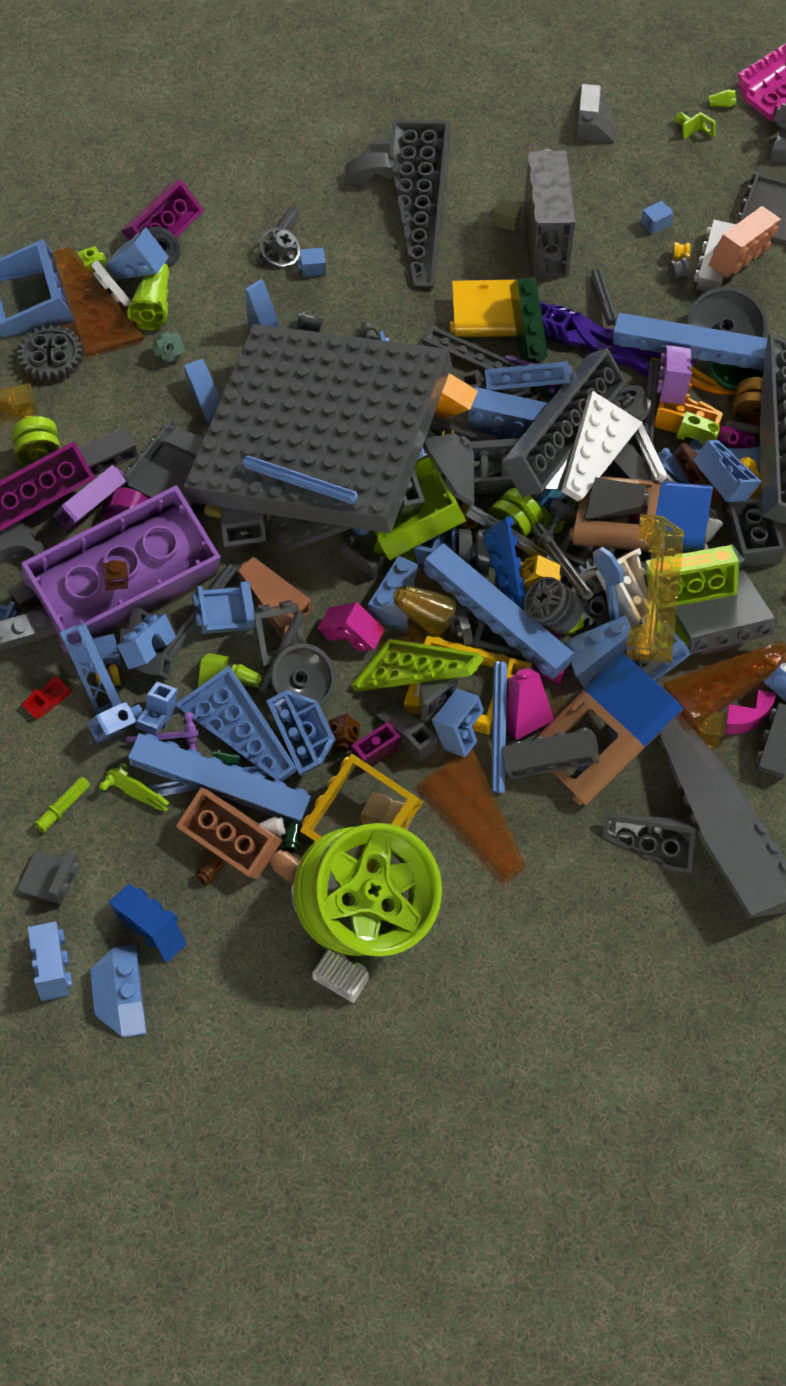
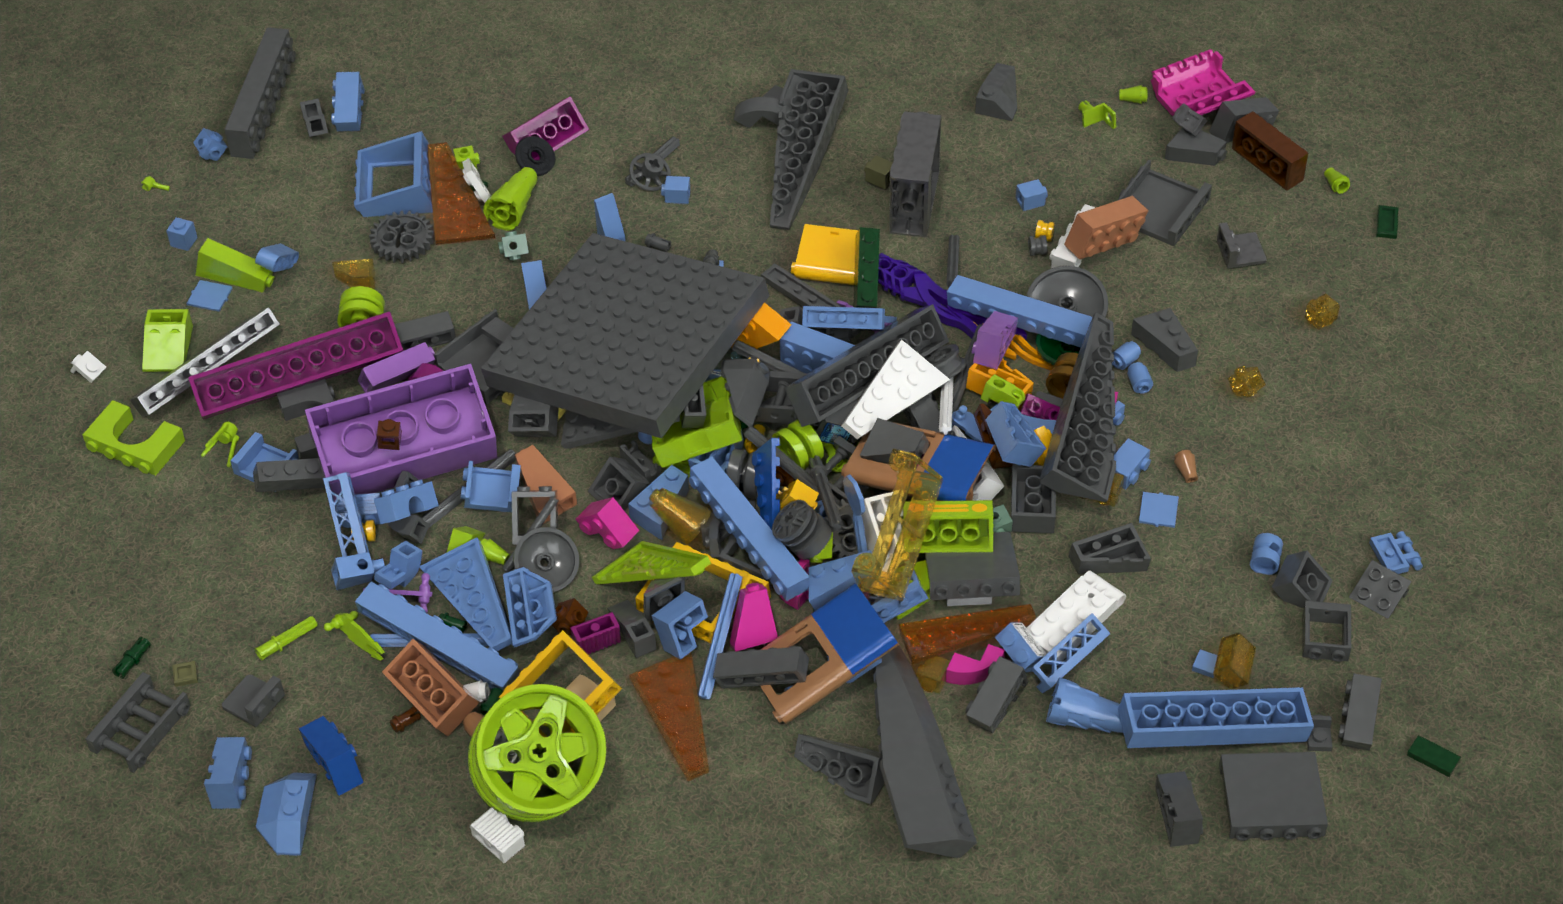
camera: 15 degrees right, 10 degrees down
red slope [21,676,72,719] -> none
medium blue wedge [106,227,169,280] -> none
medium blue axle [242,455,358,504] -> none
none -> dark grey slope [588,456,651,511]

